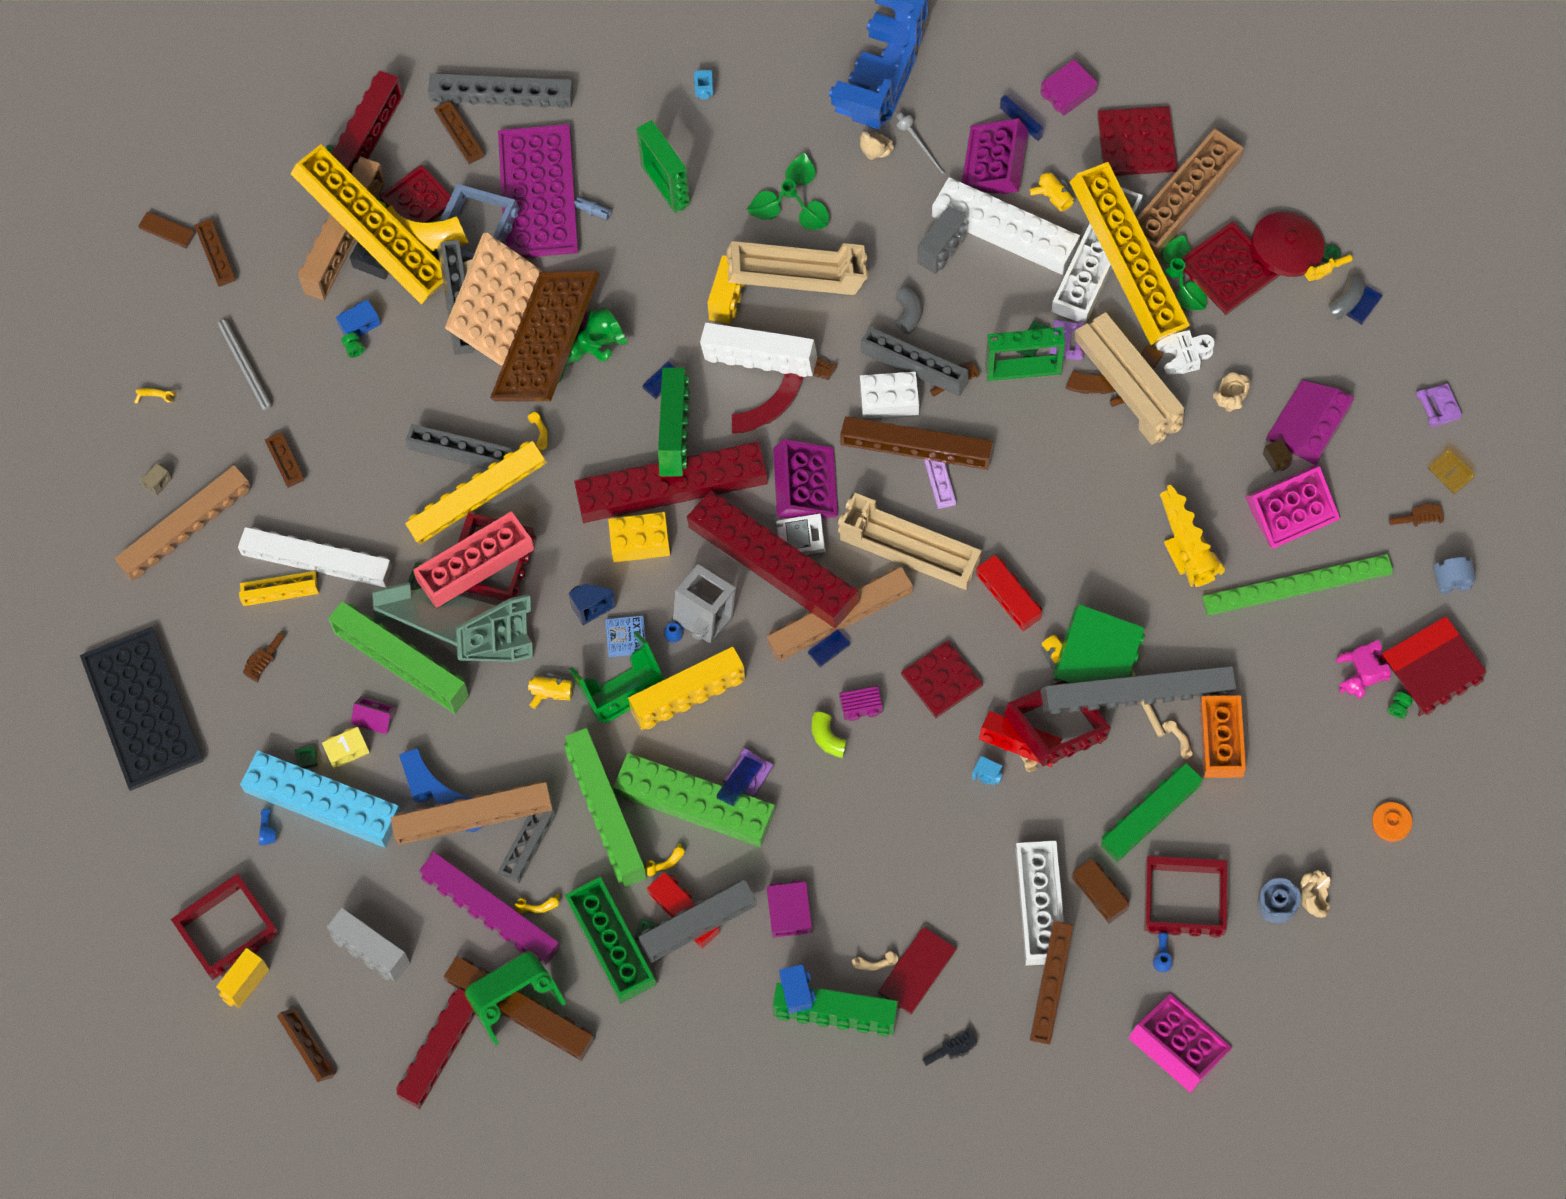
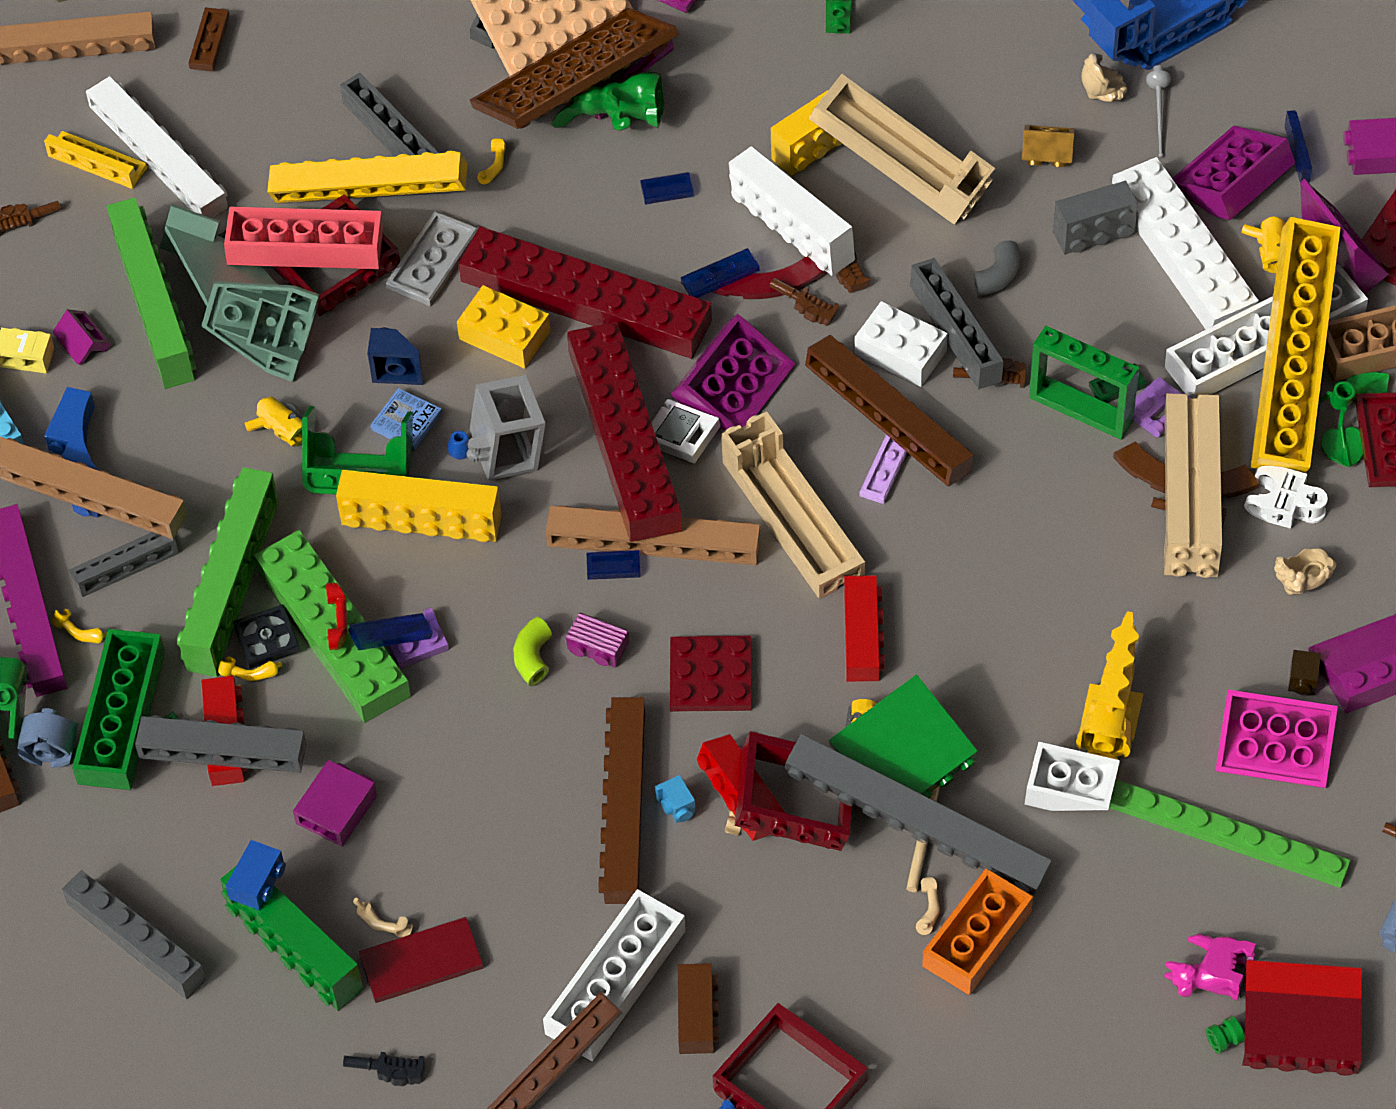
camera: 35 degrees right, 10 degrees down
green brick [658,368,690,476] -> none
green plant [747,153,829,230] -> none
green brick [1101,763,1203,863] -> none
none -> sand blue brick [17,708,78,768]
none -> dark grey brick [62,870,206,1000]
none -> black piece [233,604,301,668]
none -> red bar [326,582,348,650]
none -> light grey tile [386,211,478,306]
none -> reddish brown brick [598,697,645,904]
none -> clear blue tile [680,248,760,298]
none -> reddish brown piece [769,278,839,326]
none -> pearl gold slope [1022,125,1074,167]
none -> white slope [1024,742,1120,811]
none -> magenta slope [1300,179,1389,294]

